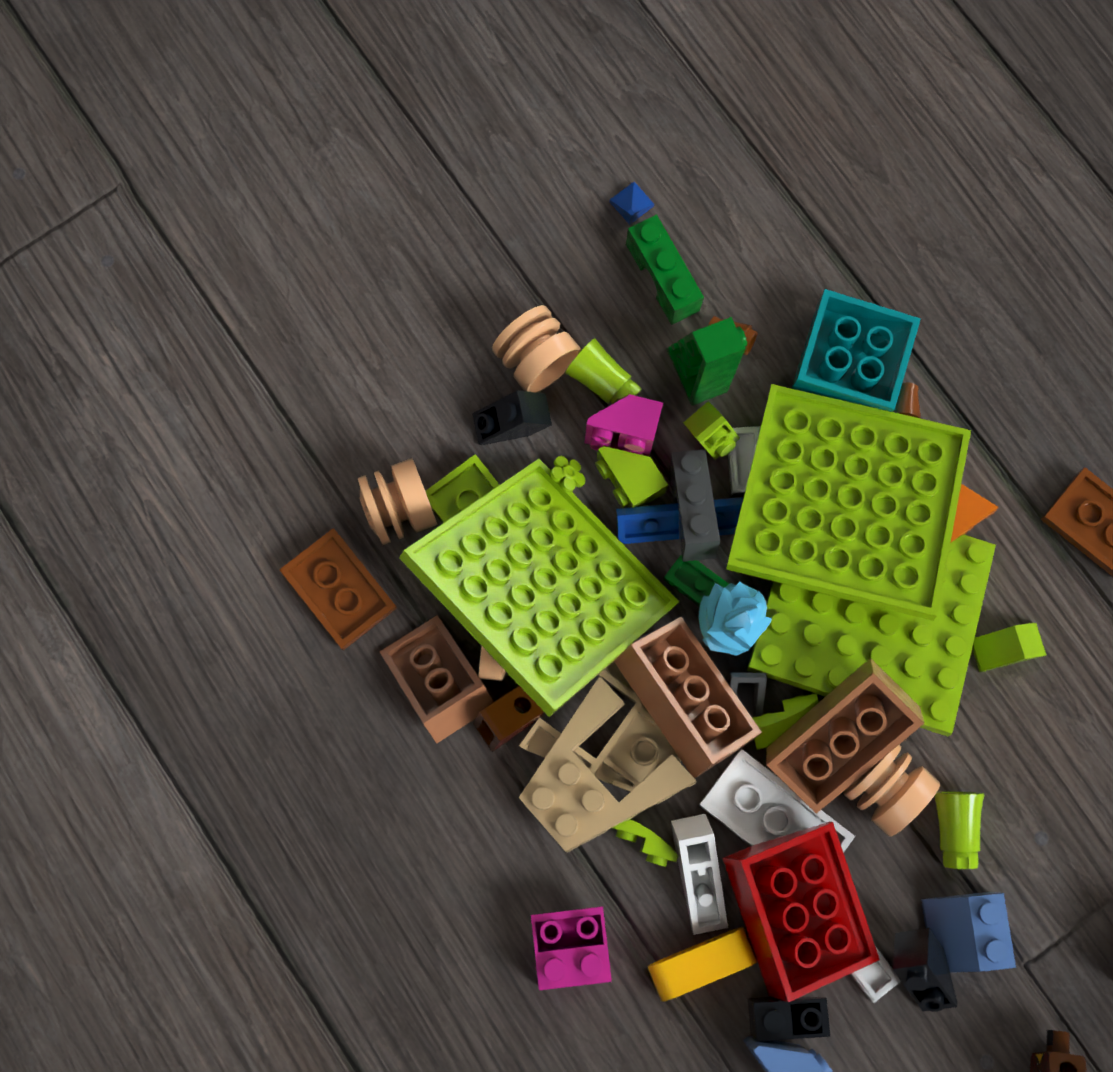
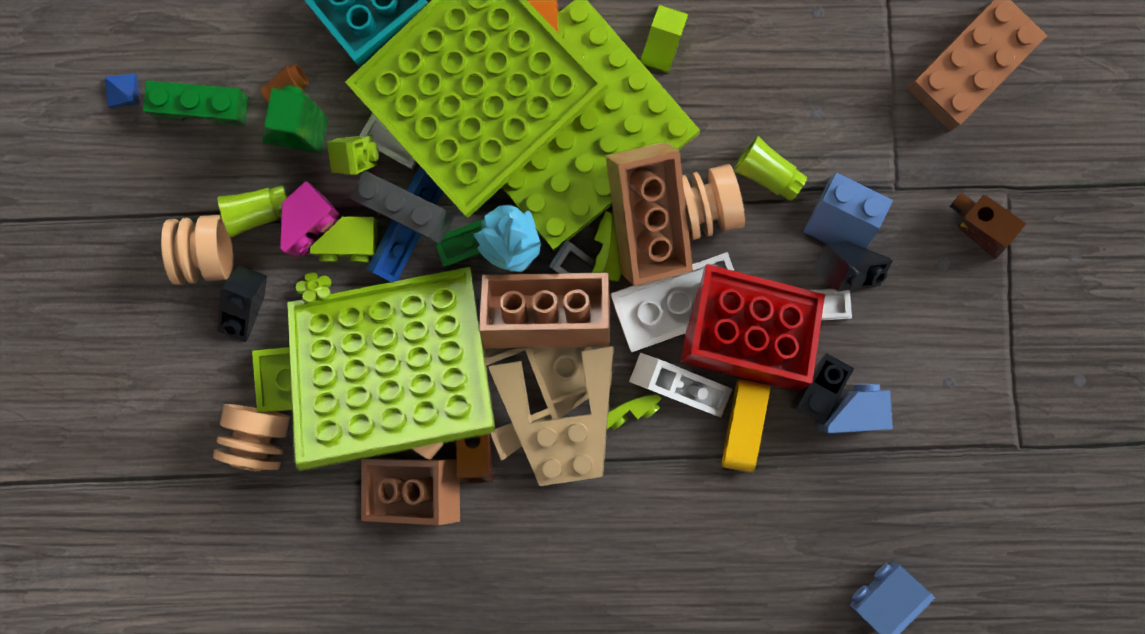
camera: 50 degrees left, 10 degrees up
dark orange plate [279,528,397,651] -> none
dark pink slope [531,906,612,991] -> none

